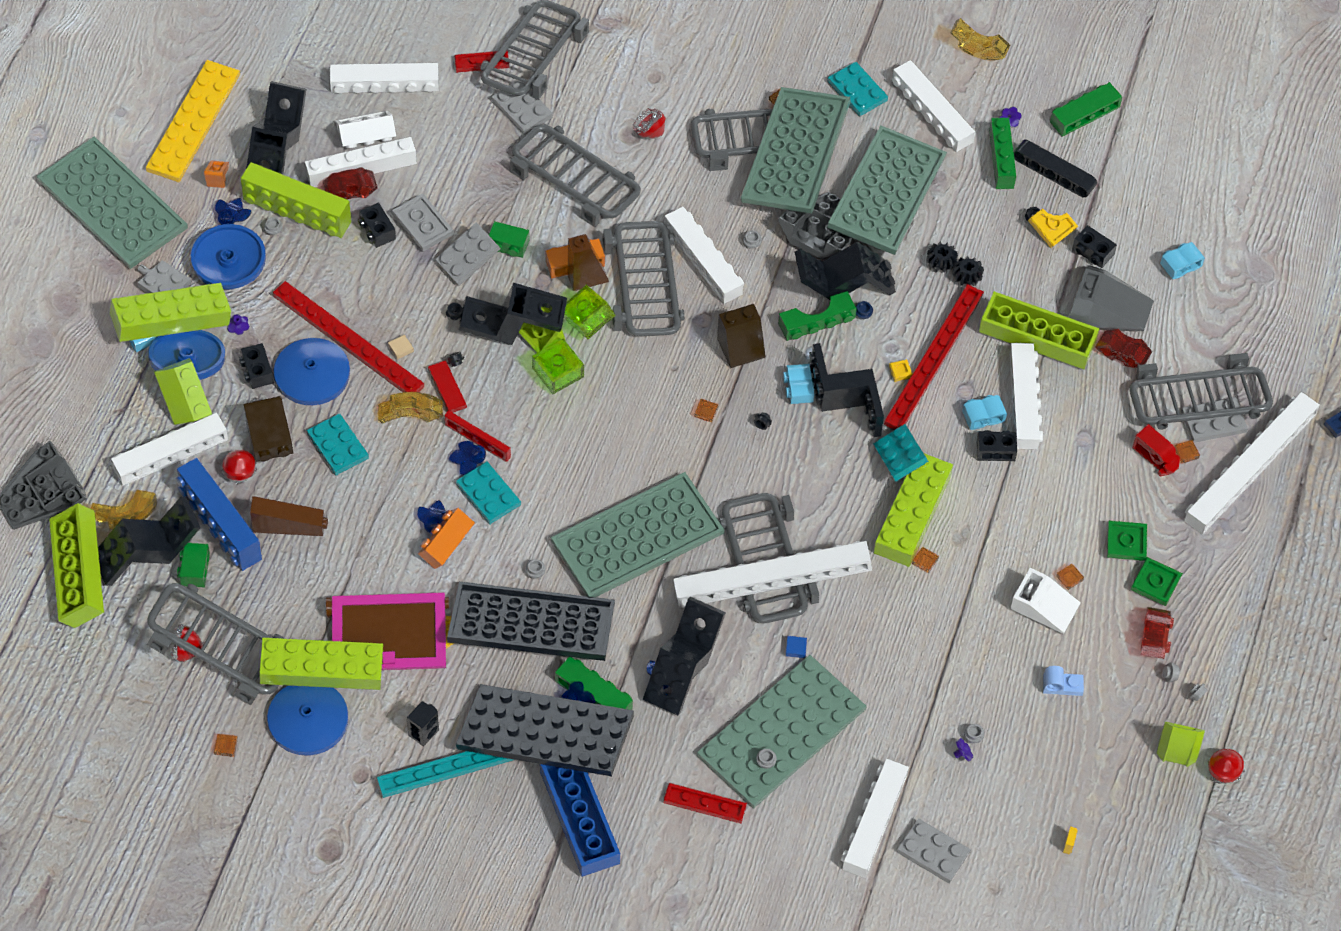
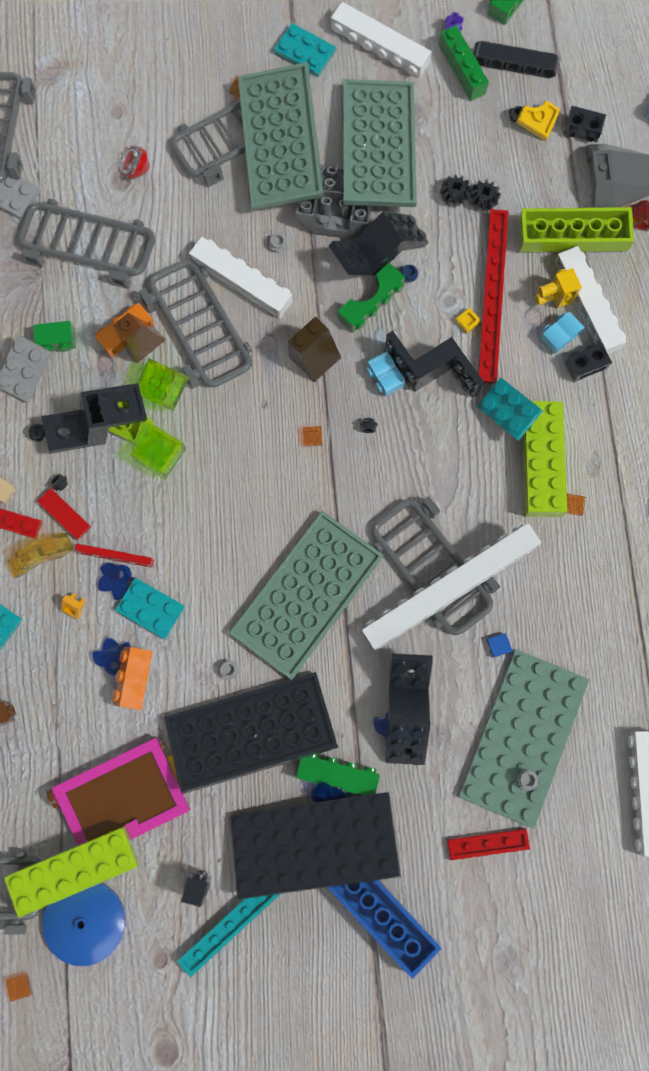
camera: 20 degrees left, 20 degrees up
none -> light orange tile [61,593,85,620]
none -> yellow brick [534,268,582,309]

